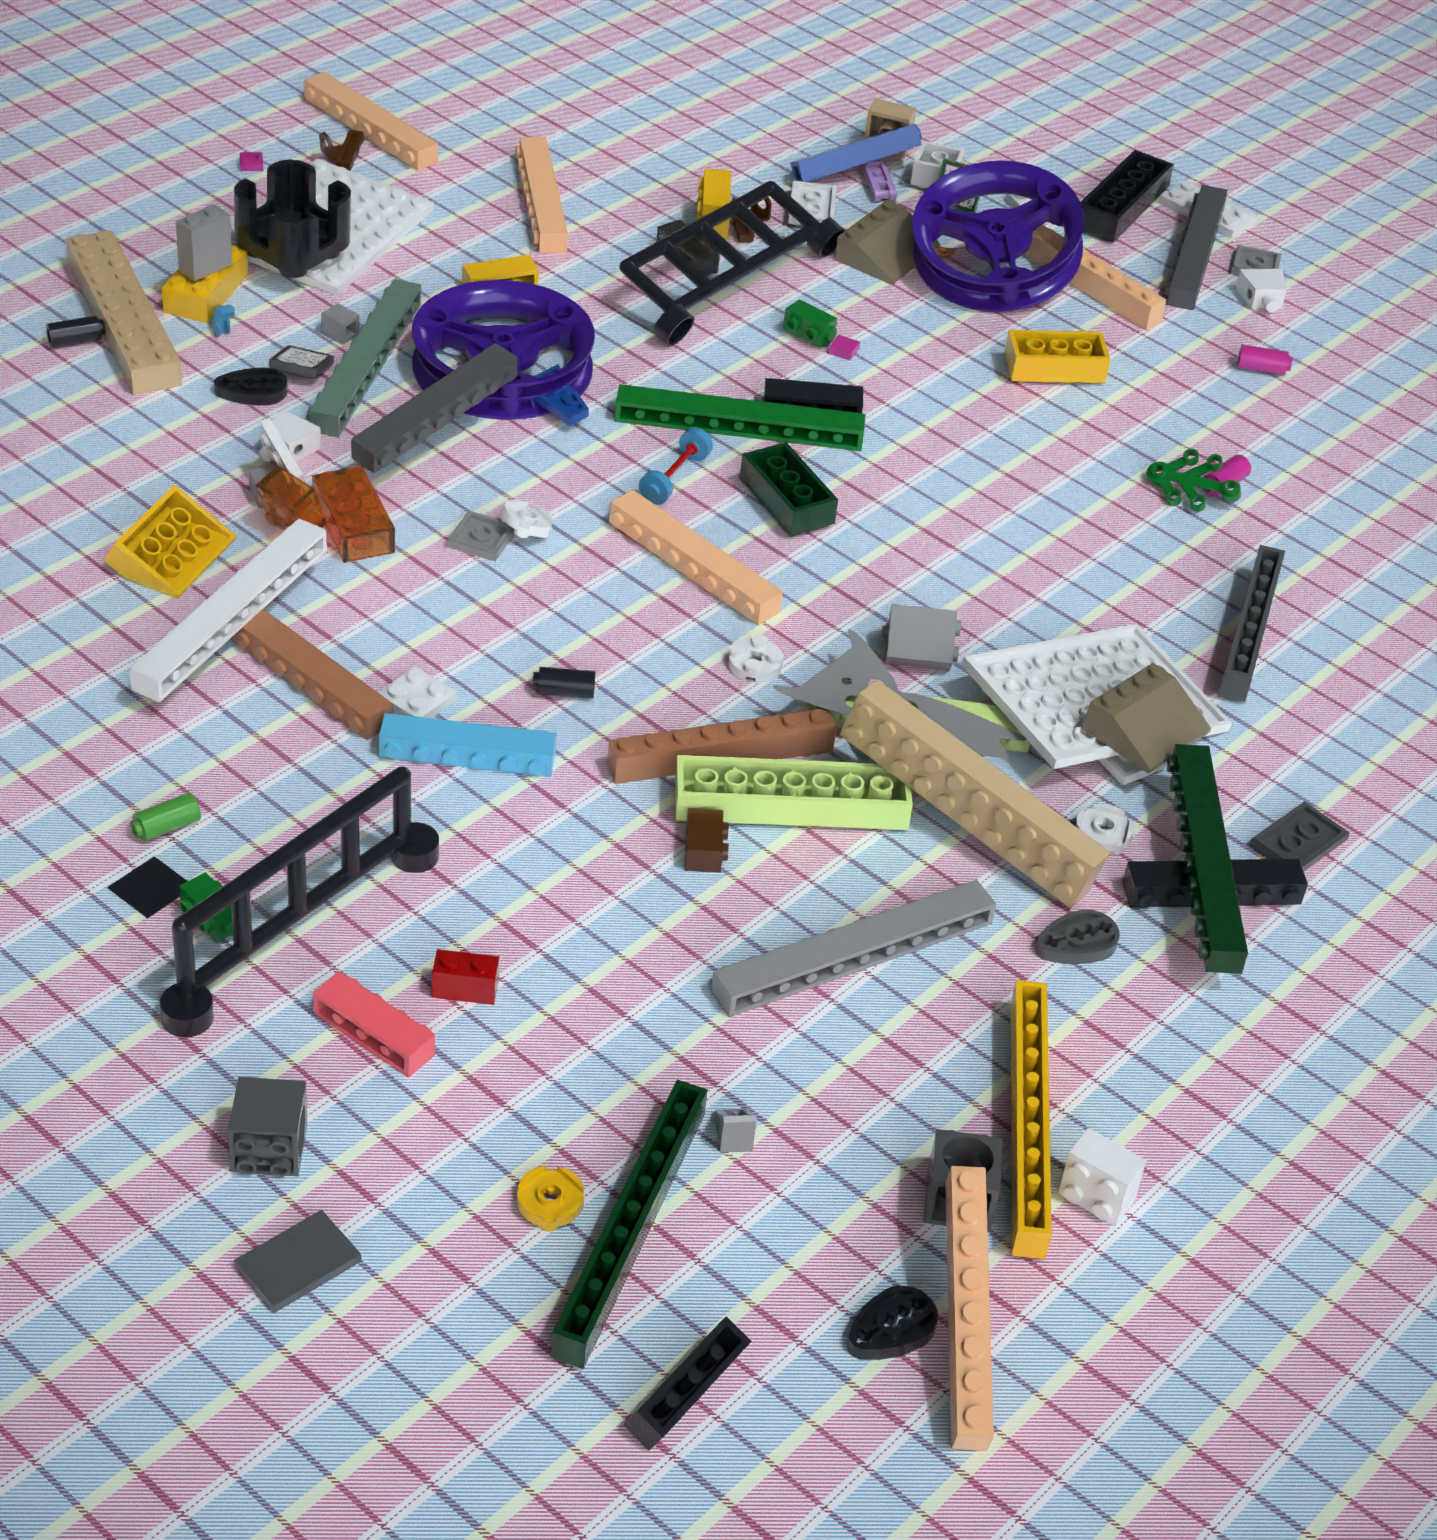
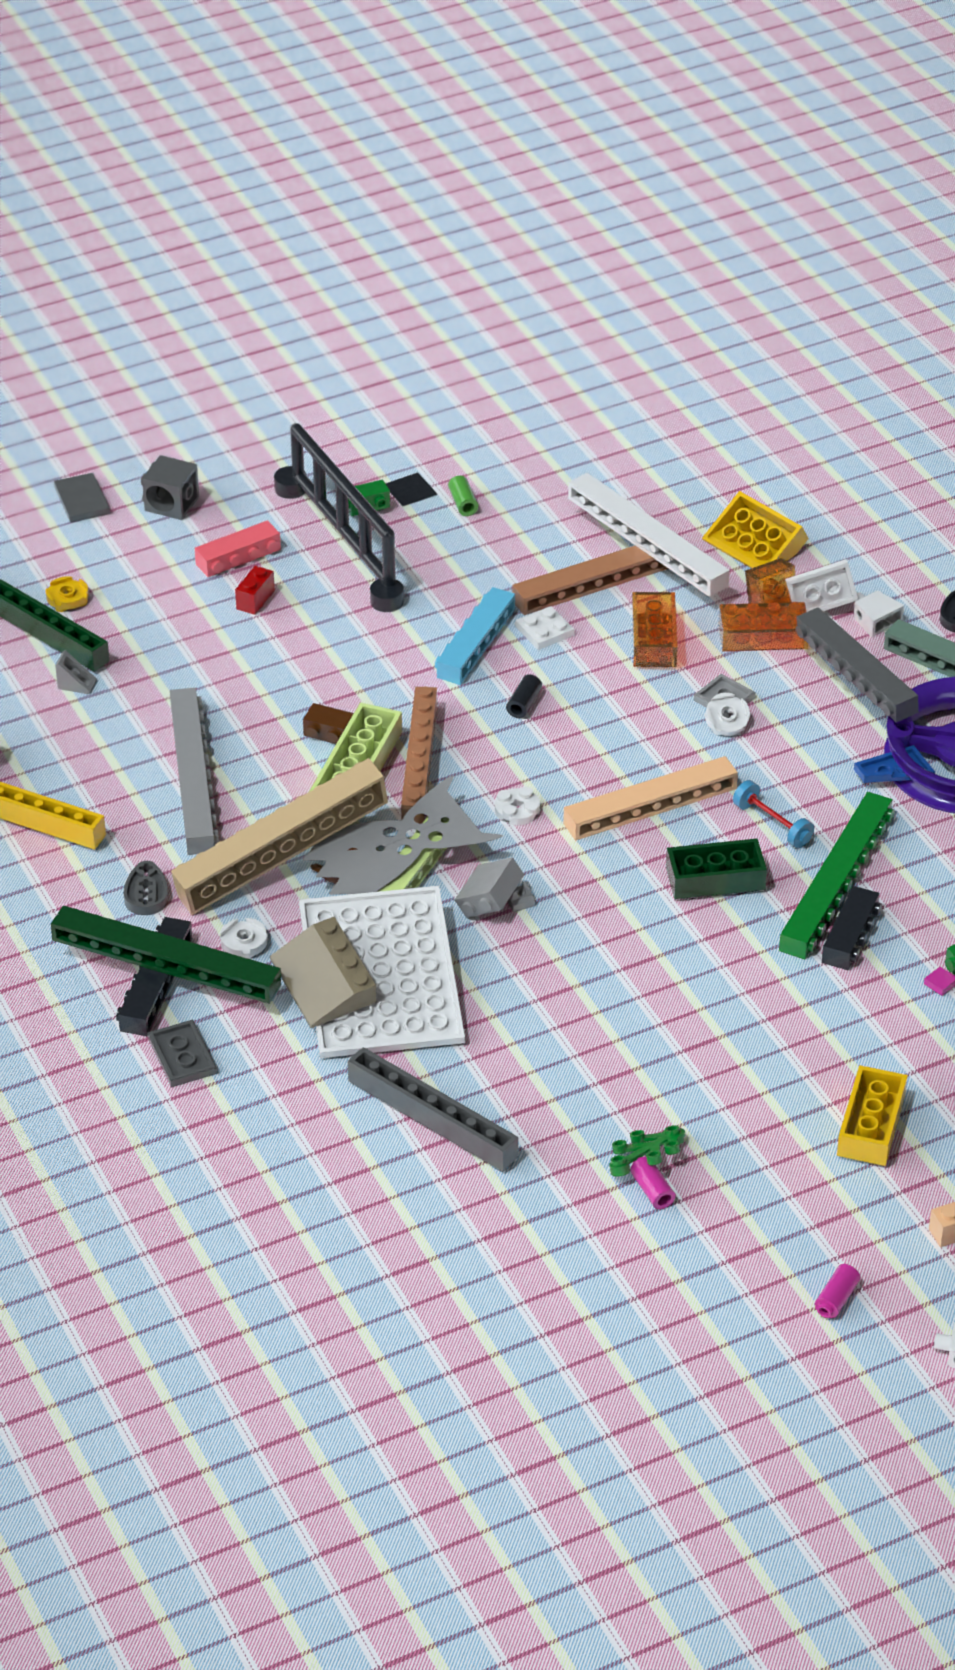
camera: 115 degrees right, 0 degrees up
none -> clear orange brick [632,592,678,668]

